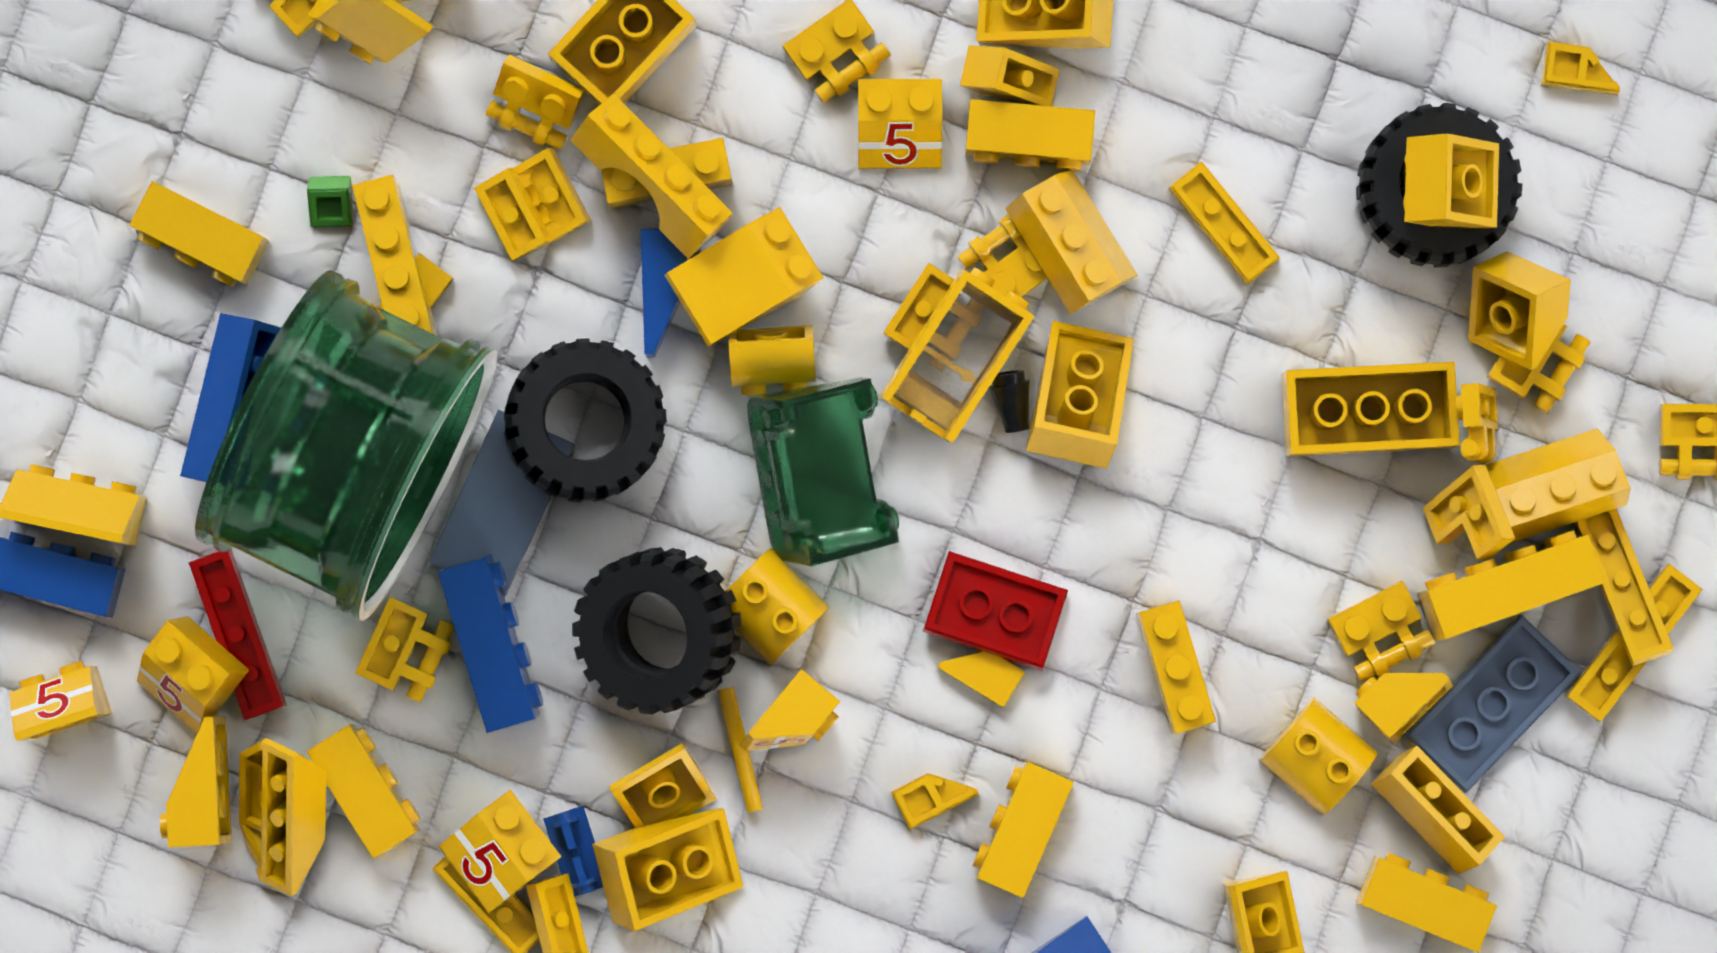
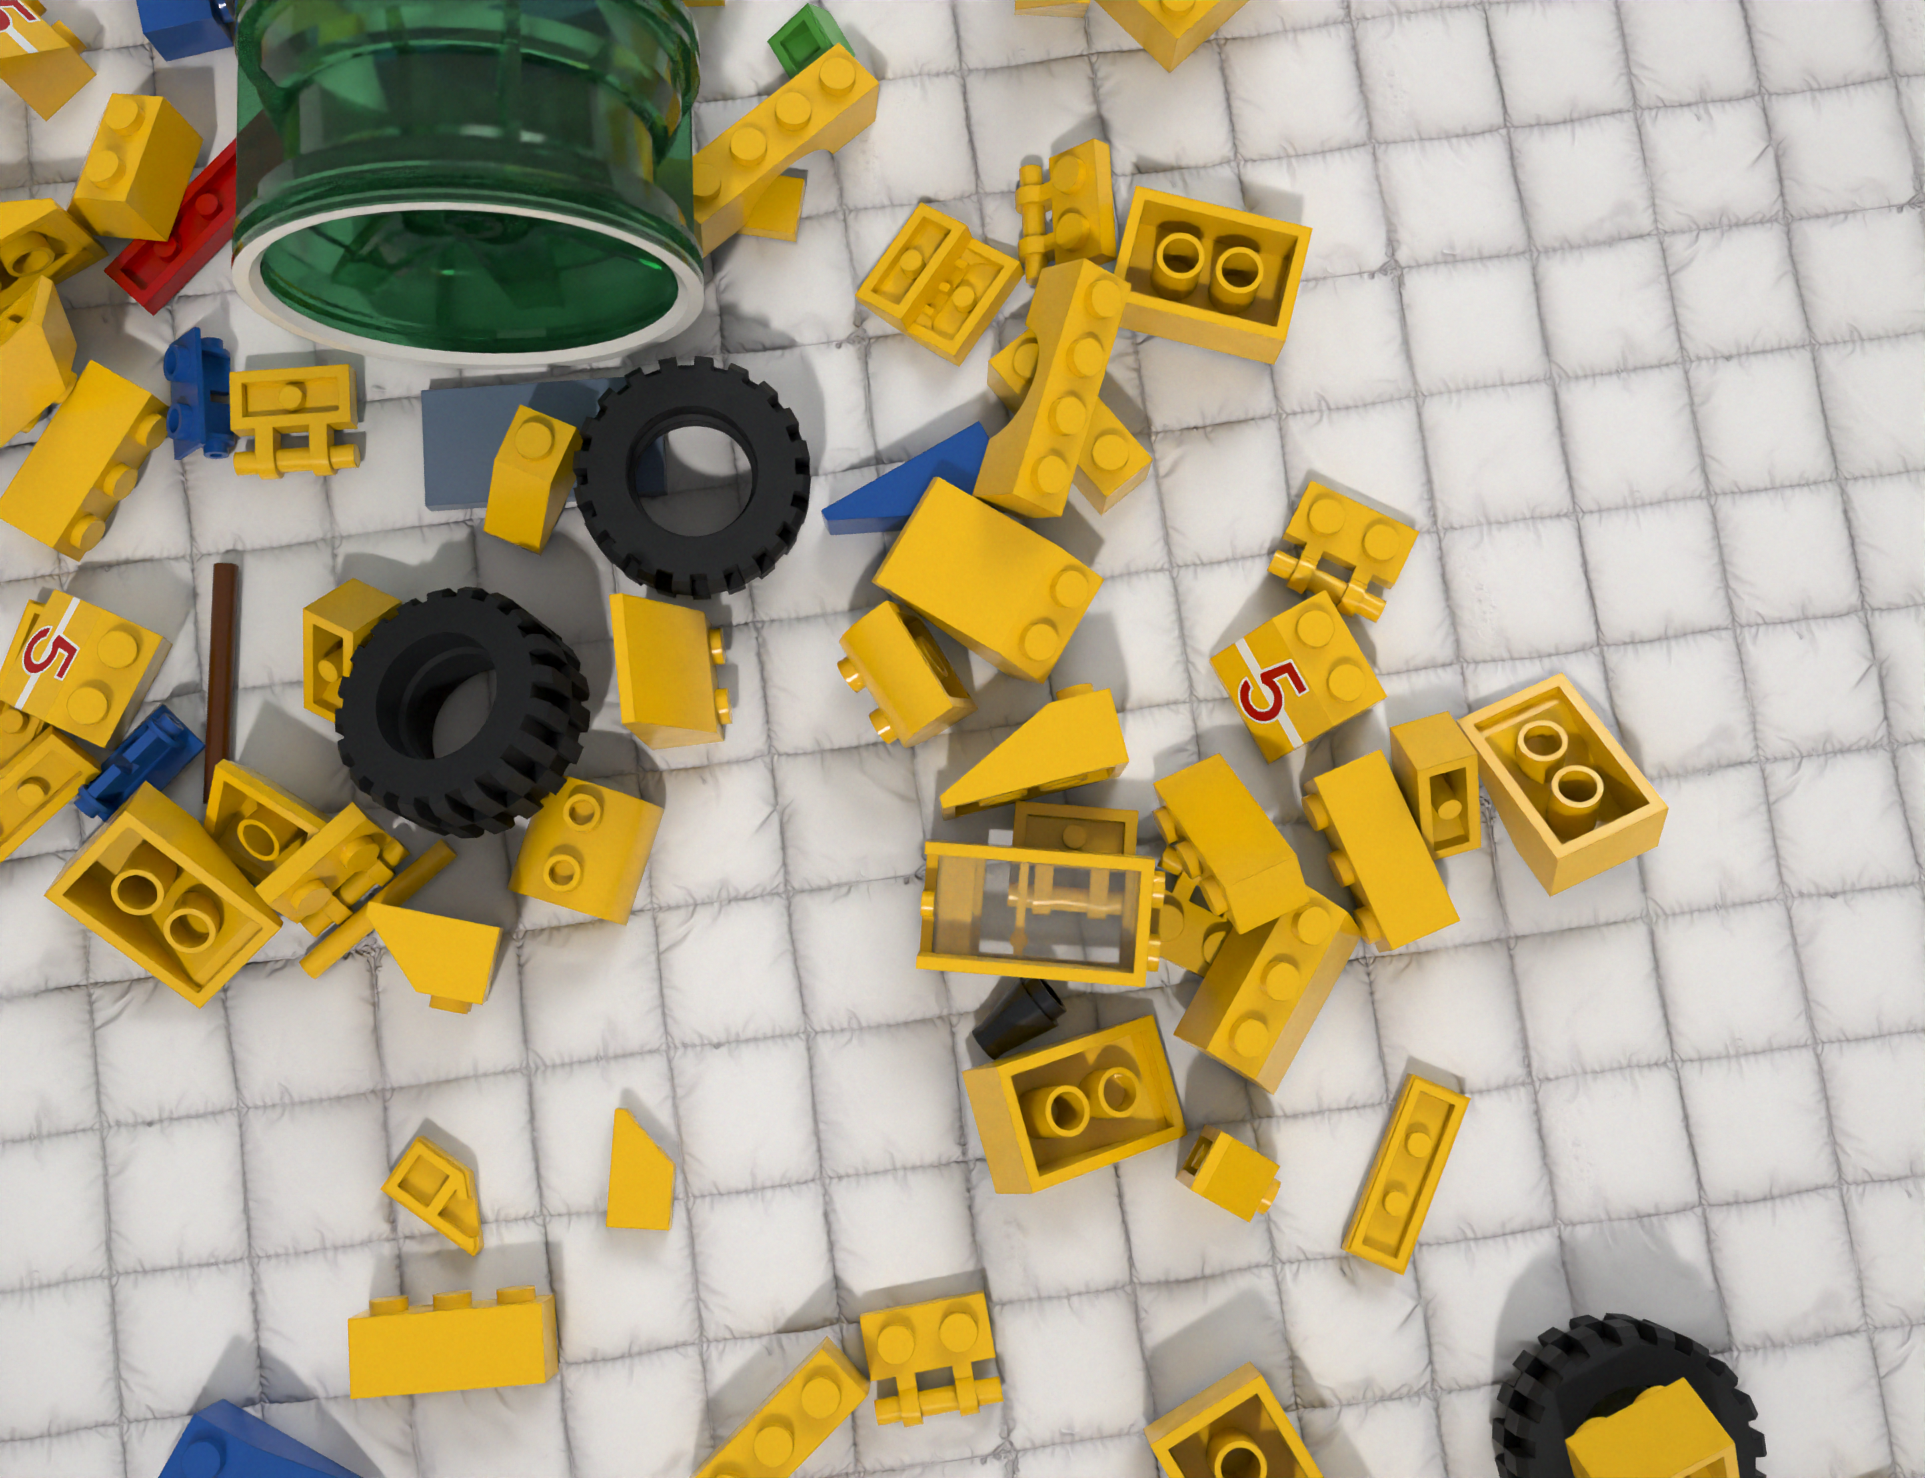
camera: 60 degrees right, 5 degrees down
blue brick [438,554,543,733] -> none
clear green windscreen [747,377,899,567] -> none
red tile [922,551,1068,671] -> none
none -> blue hinge [163,327,235,460]
none -> reddish brown bar [203,563,239,805]
none -> yellow plate [254,802,411,938]
none -> yellow slope [303,578,402,723]
none -> yellow slope [483,404,583,556]
none -> yellow slope [609,593,732,750]
none -> yellow plate [859,1290,1004,1428]
none -> yellow slope [940,683,1130,821]
none -> yellow brick [1152,753,1310,935]
none -> yellow slope [1175,1124,1281,1223]

